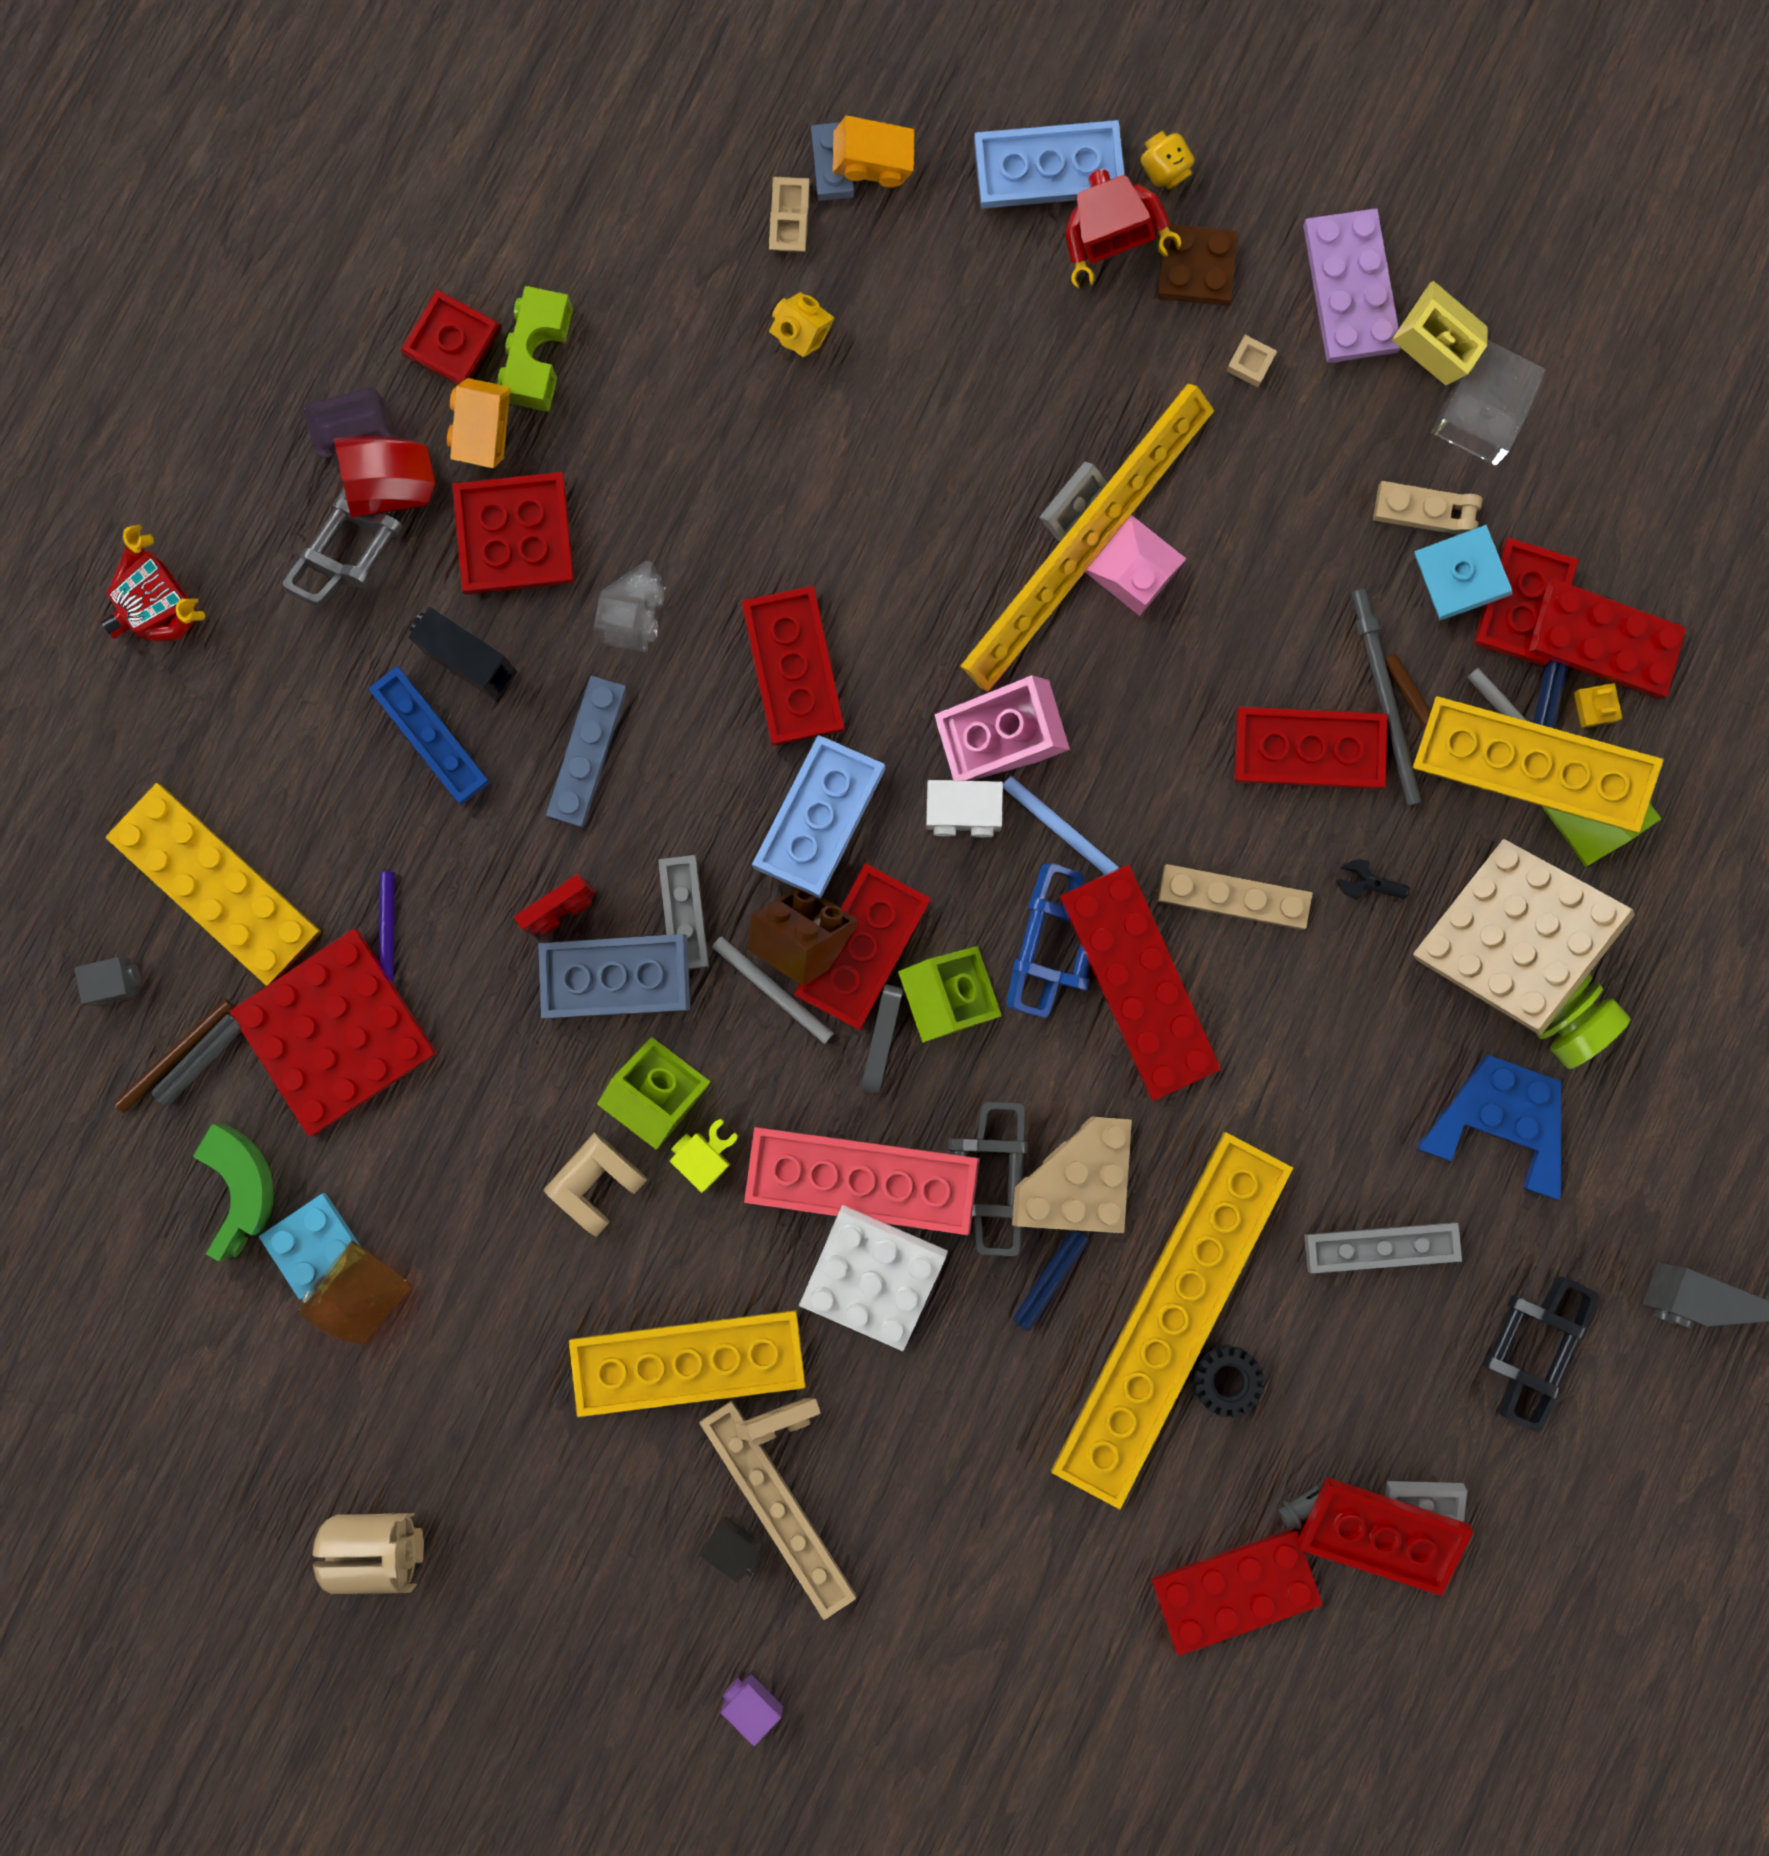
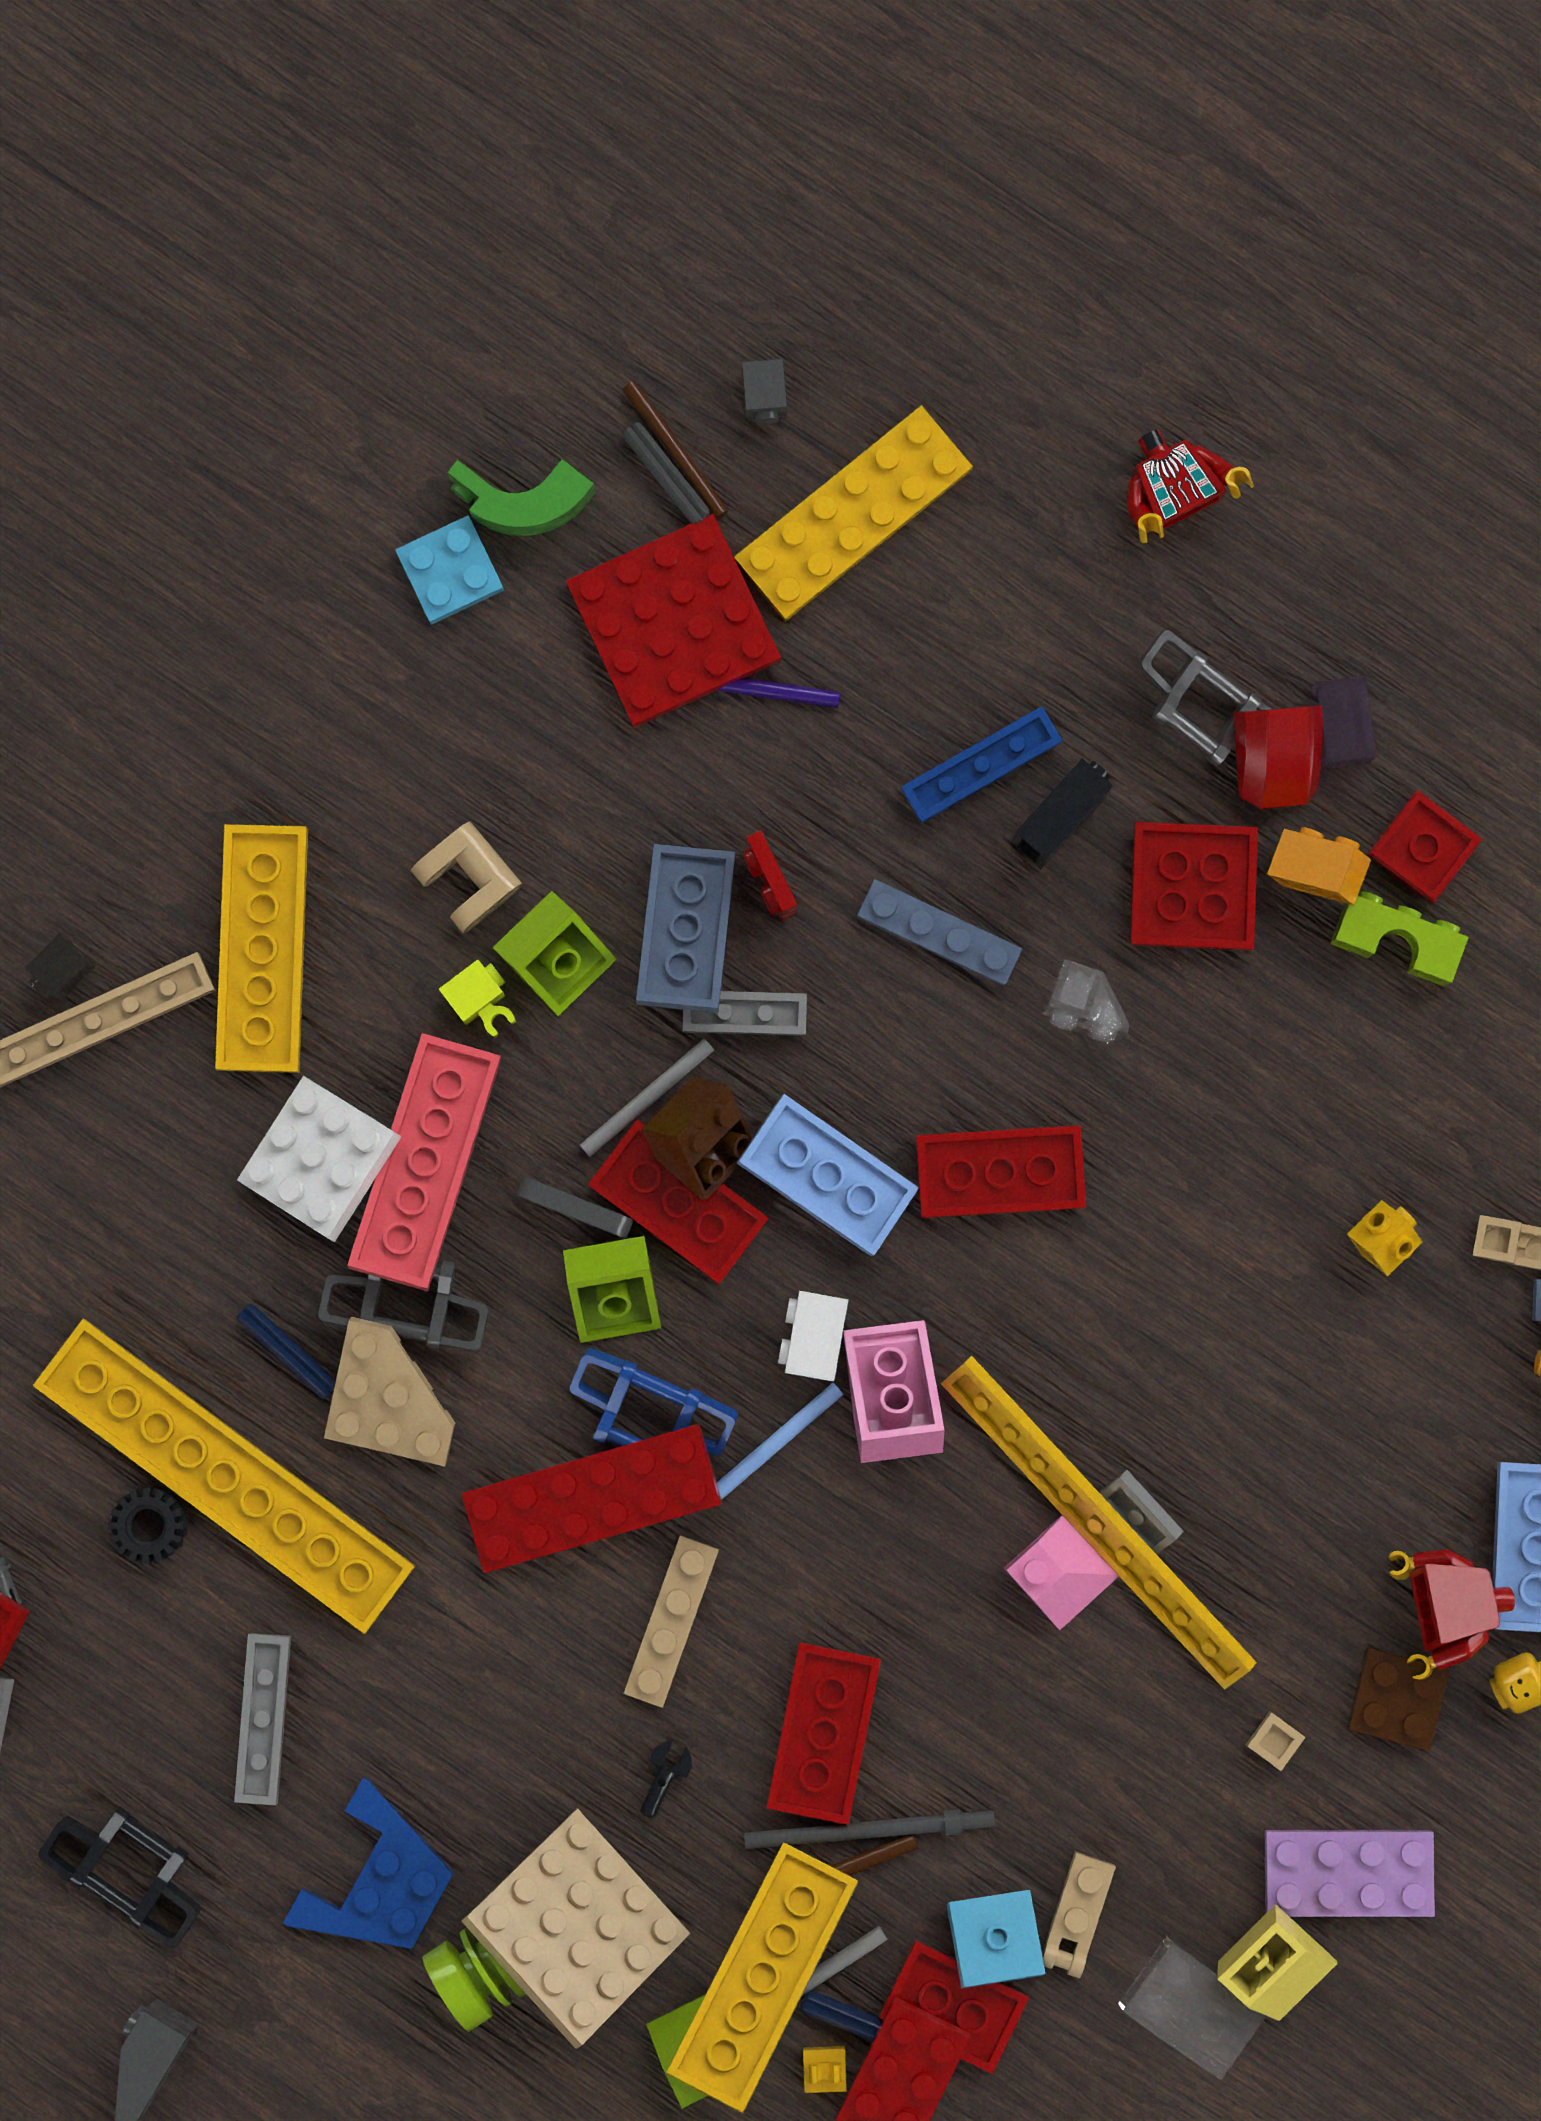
camera: 95 degrees right, 0 degrees up
clear orange slope [298,1240,412,1345] -> none
tan cylinder [312,1513,424,1594] -> none
tan plate [735,1398,821,1445] -> none

